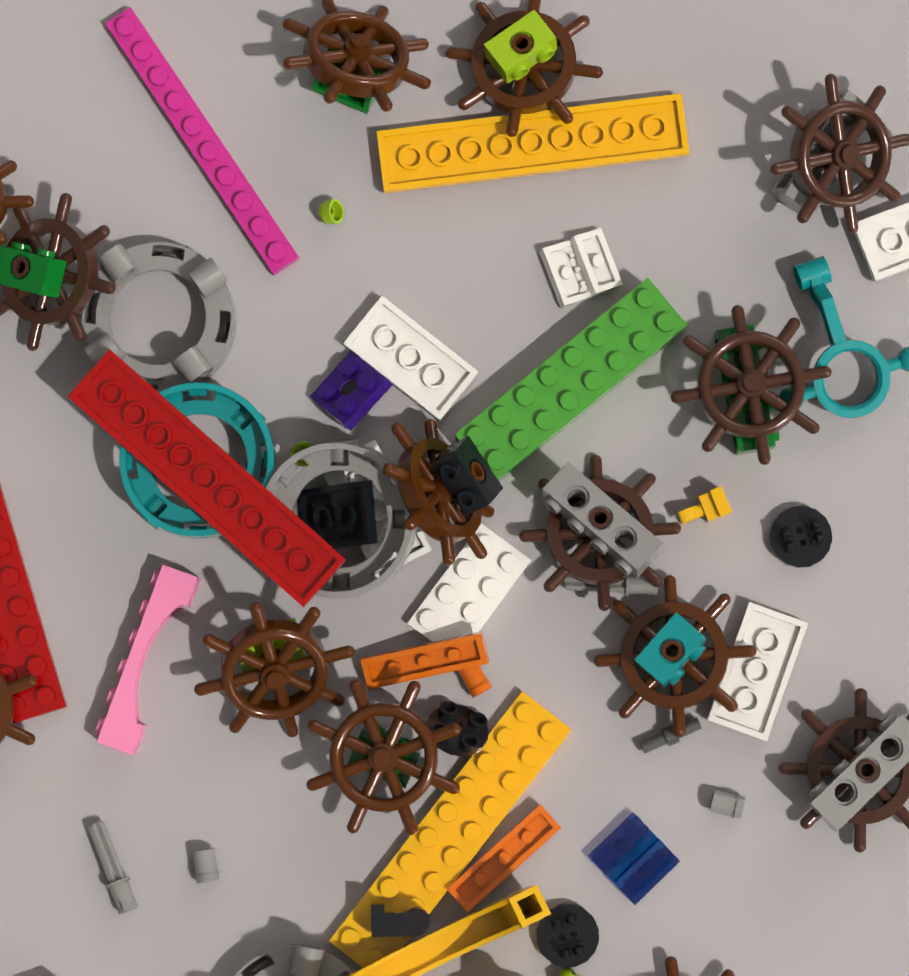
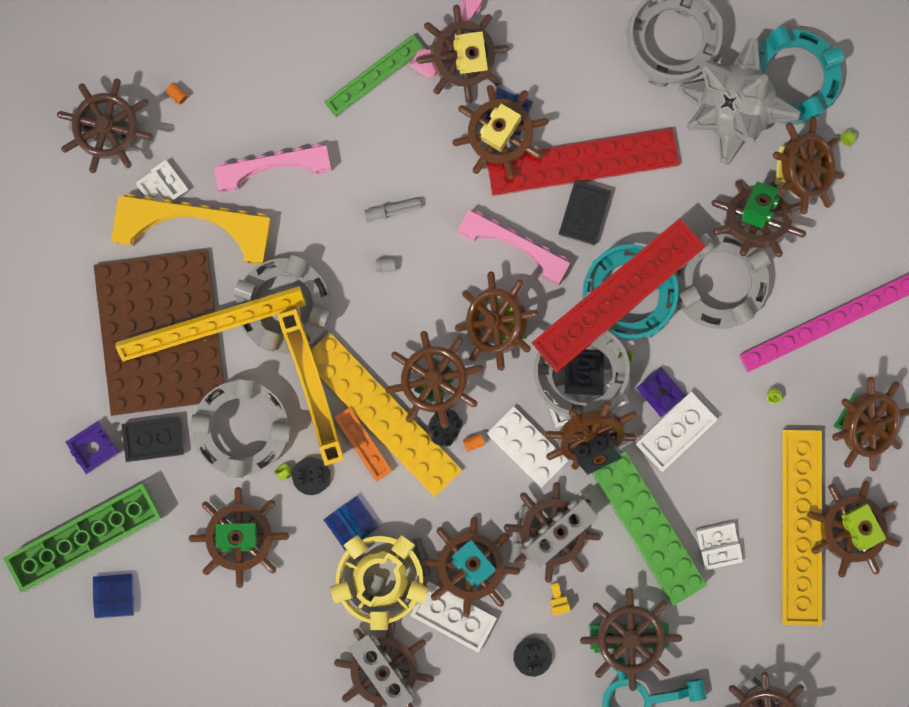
camera: 95 degrees right, 0 degrees up
orange plate [360,631,490,690] -> none
black leg [371,903,430,937] -> none
none -> light yellow piece [330,535,429,630]
none -> black plate [558,180,611,246]

